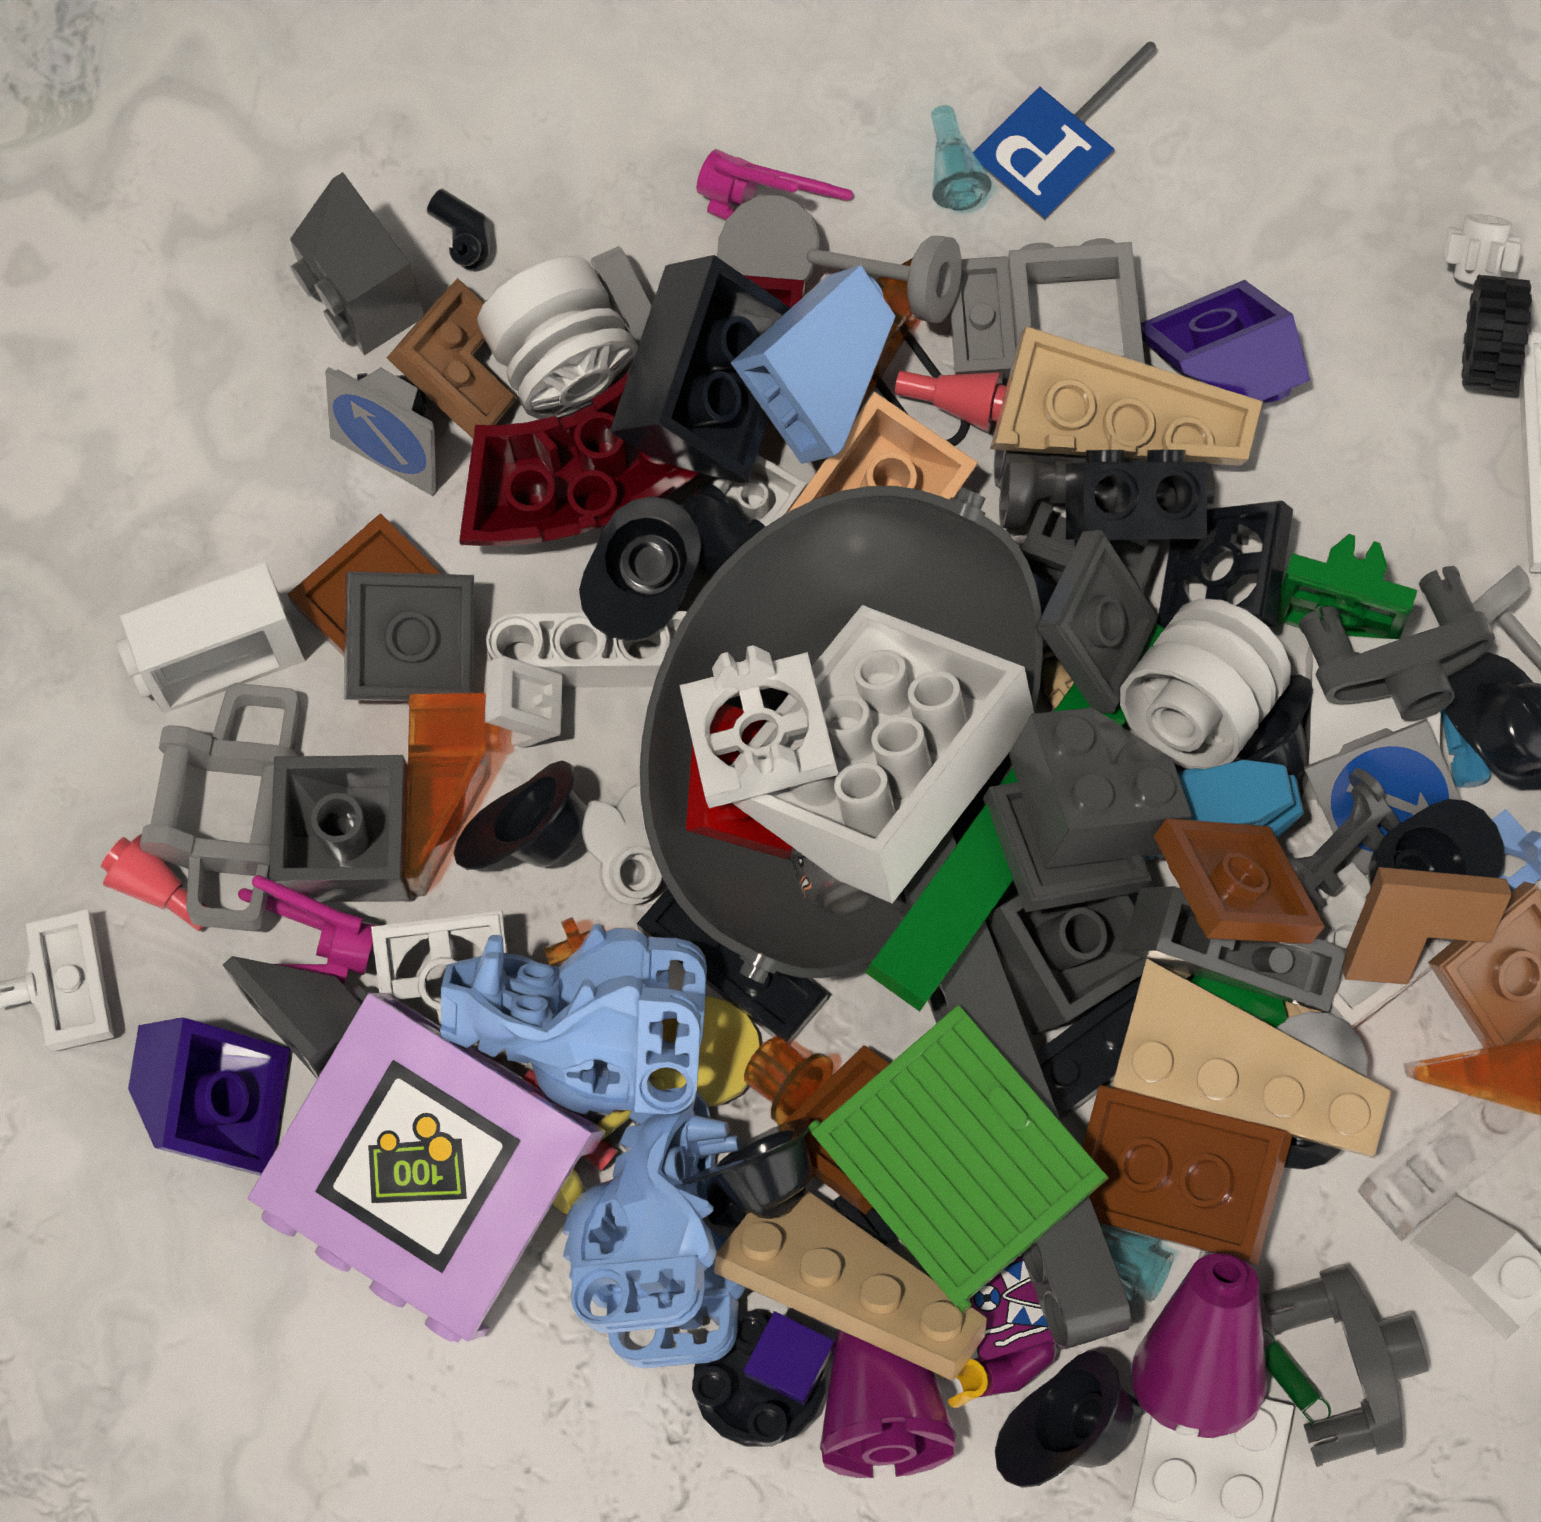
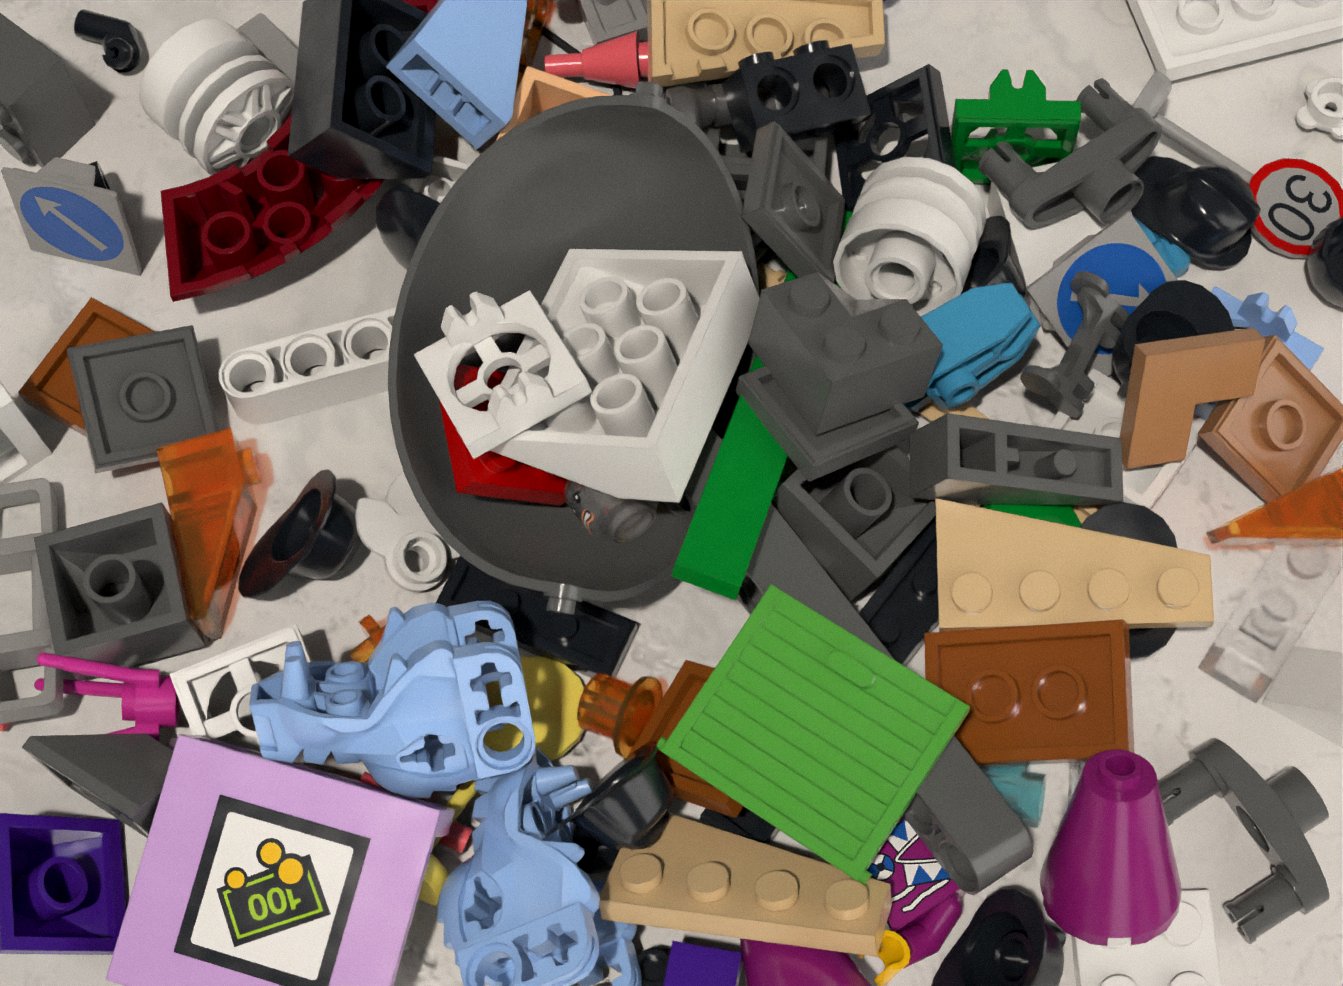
camera: 15 degrees left, 5 degrees down
medium nougat tile [386,278,517,439] -> none
white bracket [485,656,563,748] -> none
black piece [579,496,702,641] -> none
dark orange plate [1153,818,1325,944] -> none
green piece [1263,1329,1330,1423] -> none

